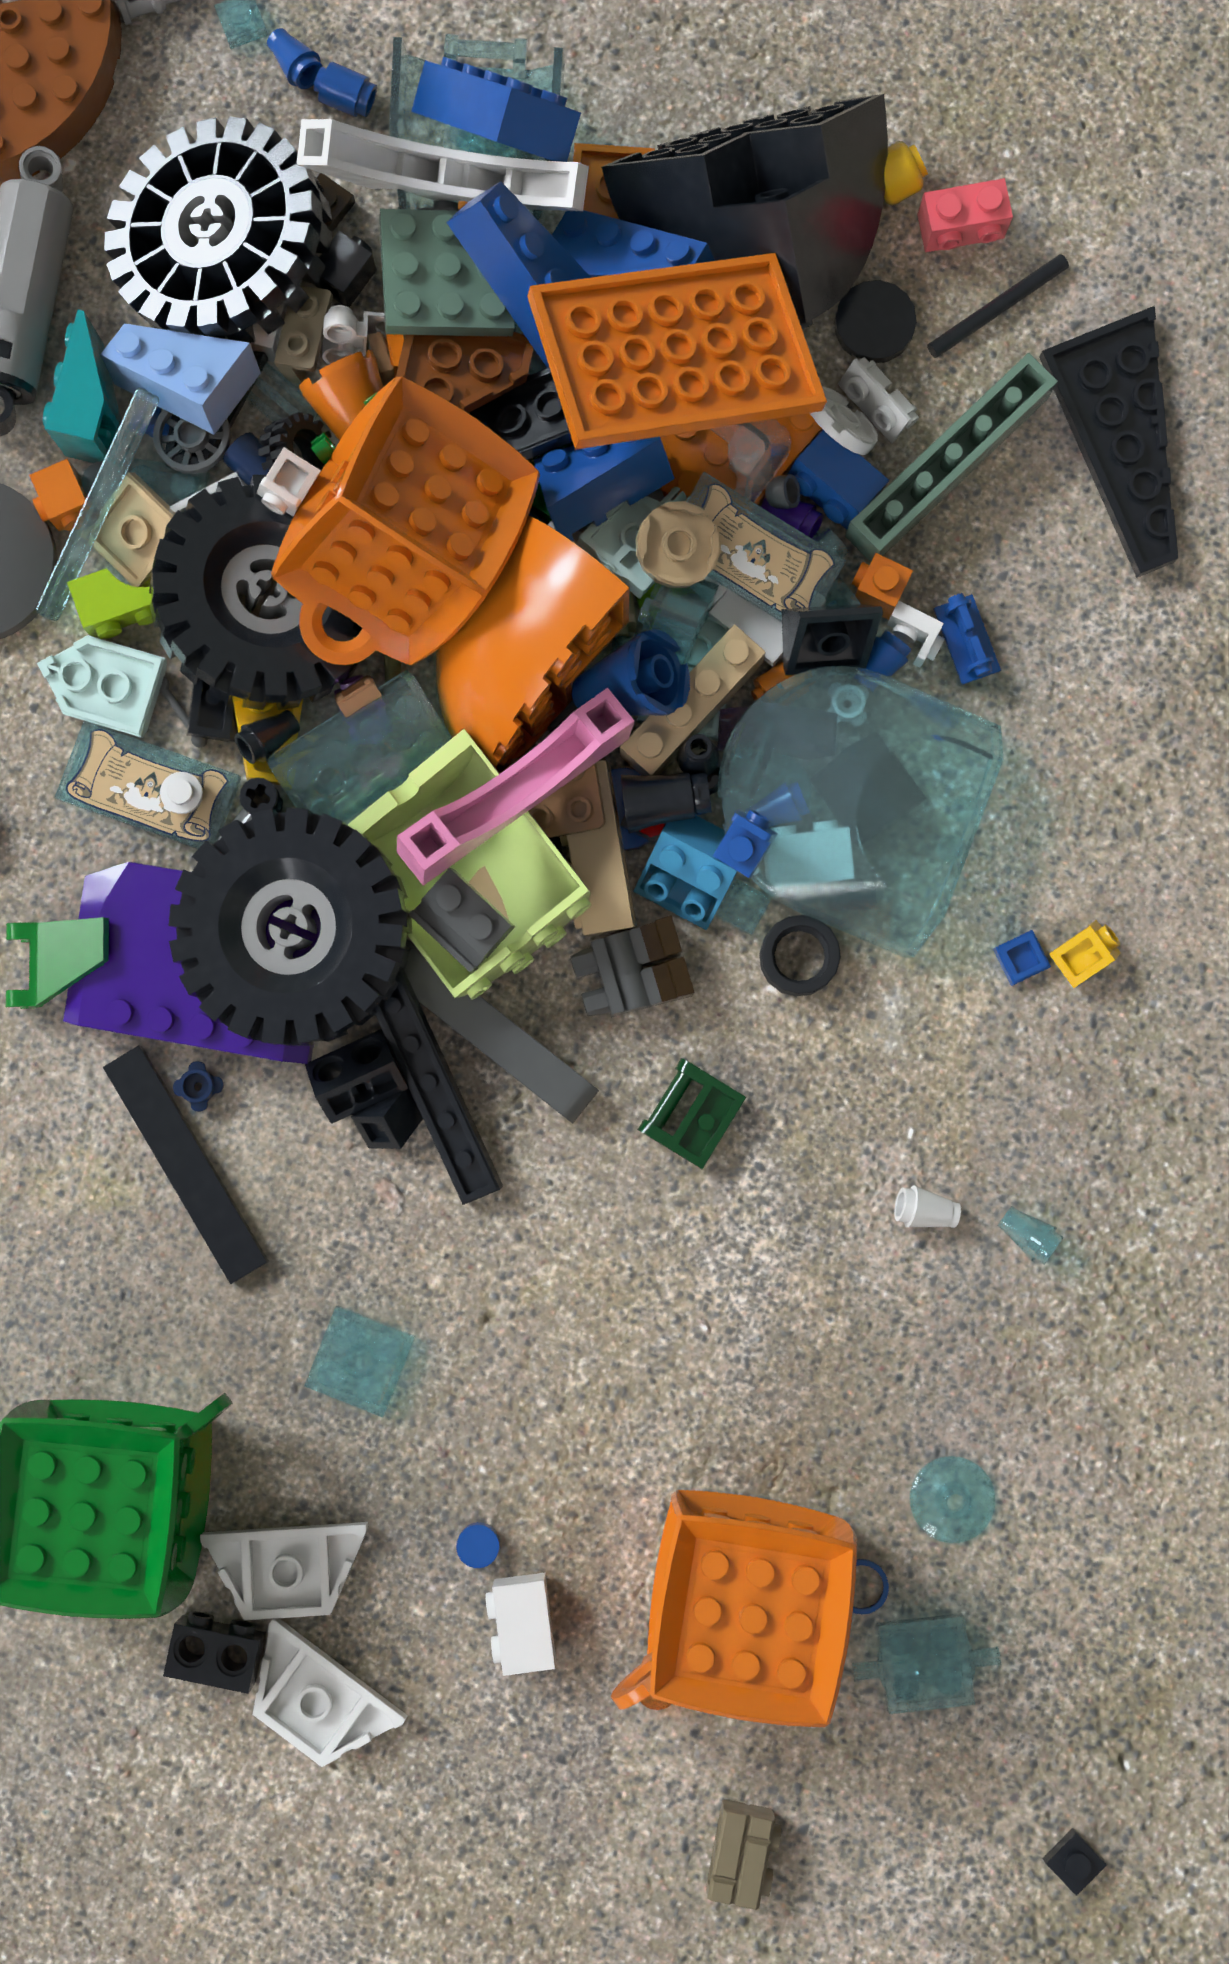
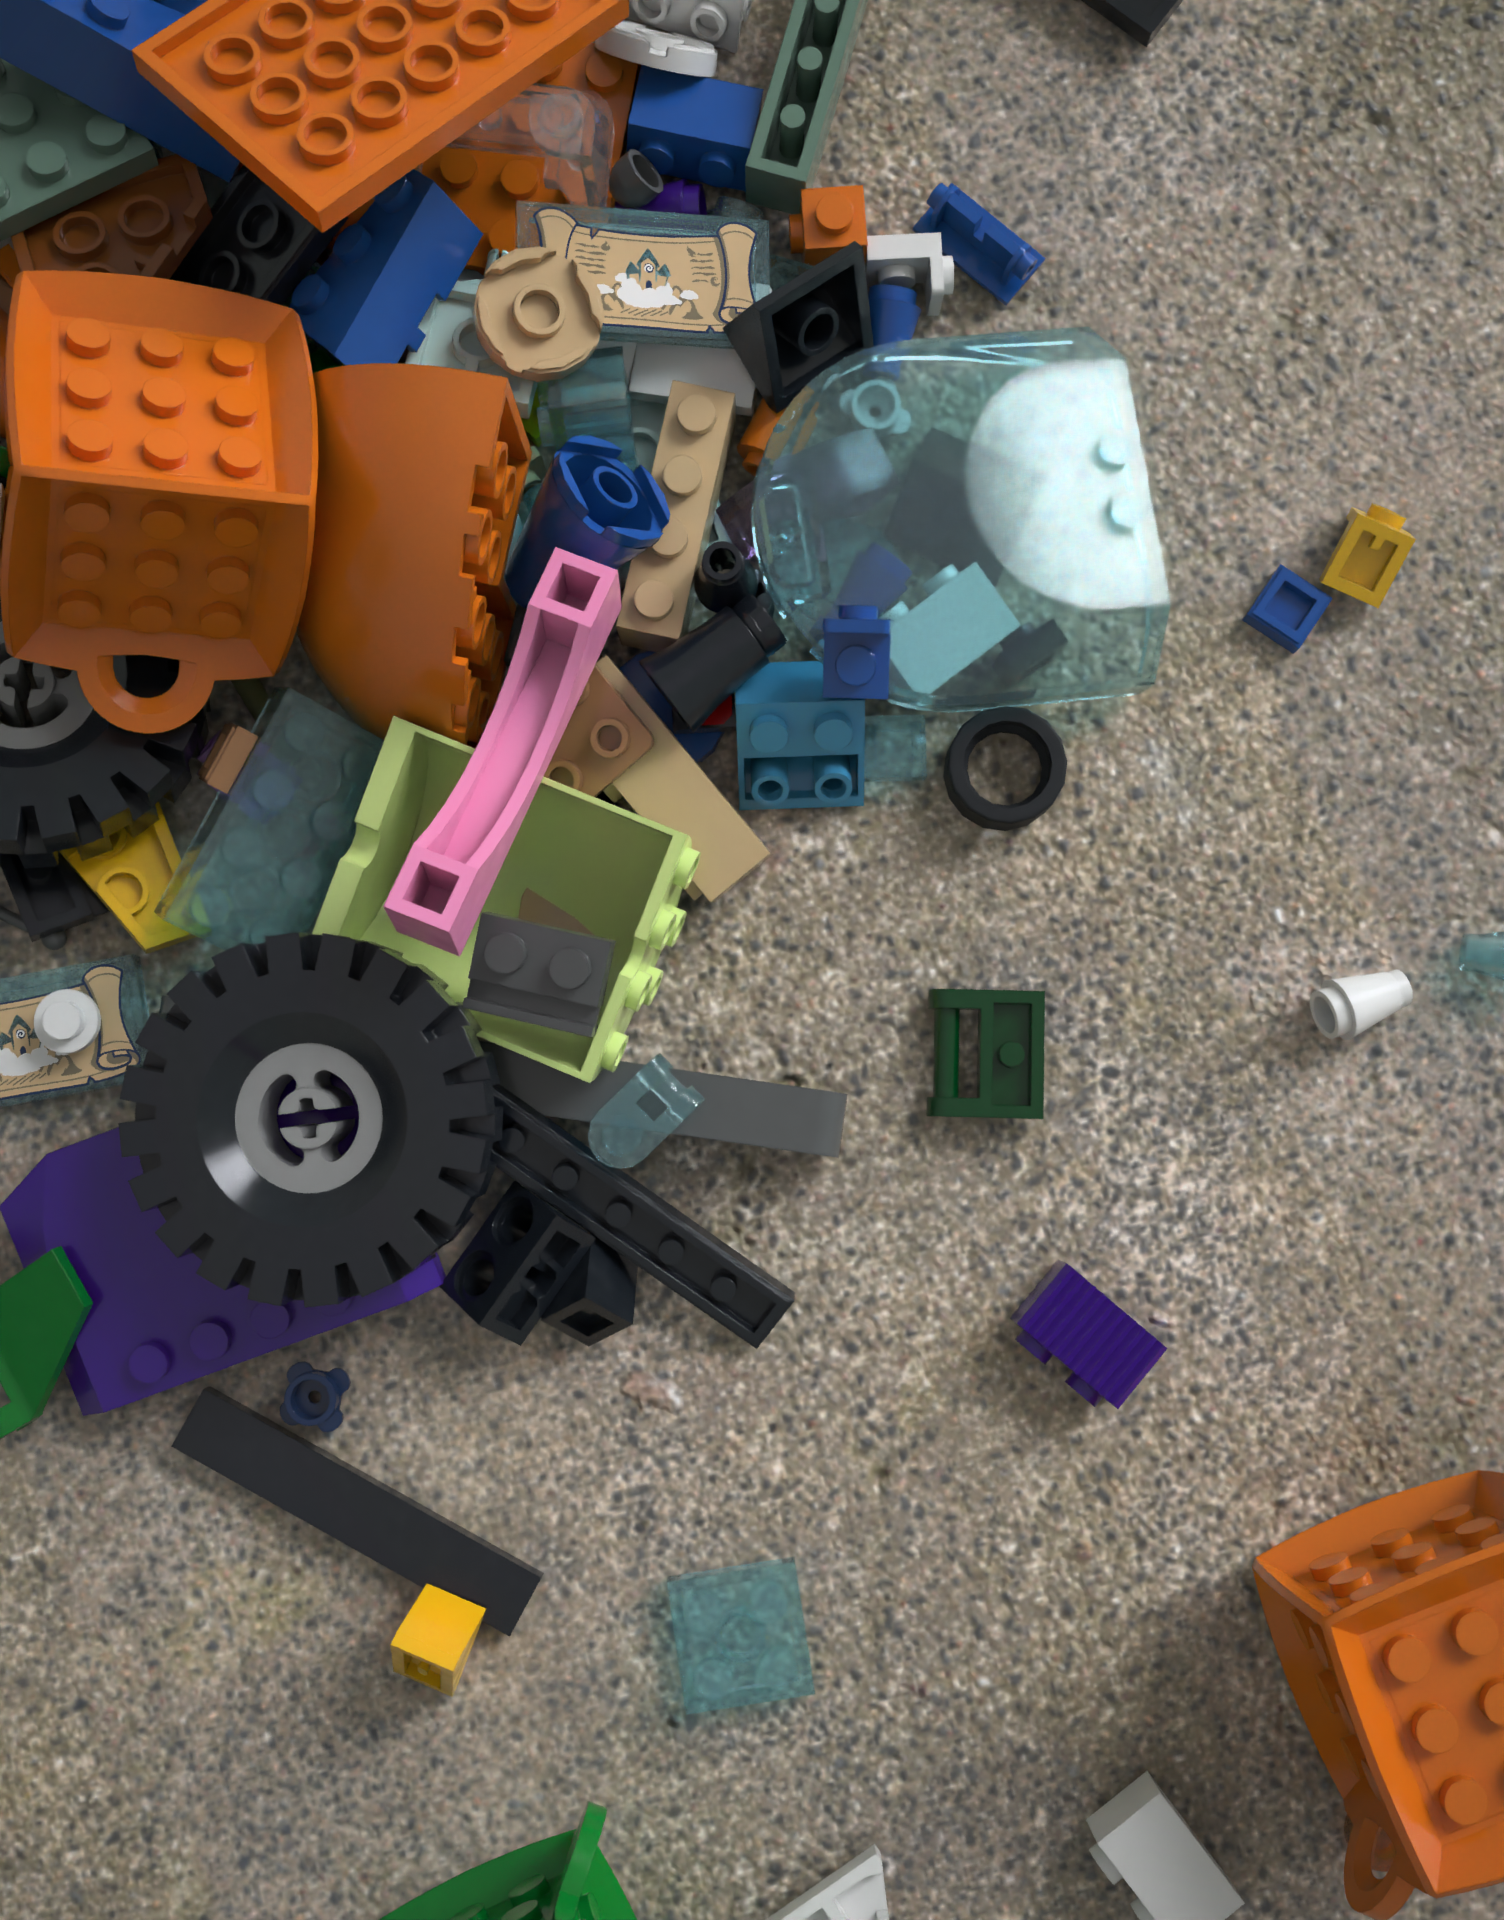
camera: 30 degrees left, 0 degrees up
black cone [234,710,300,764] -> none
black bush [239,777,283,815] -> none
blue tile [456,1522,500,1568] -> none
dark grey hips [570,915,695,1018] -> none
none -> yellow slope [390,1583,486,1697]
none -> clear light blue plate [588,1053,705,1169]
none -> dark purple brick [1010,1260,1168,1409]

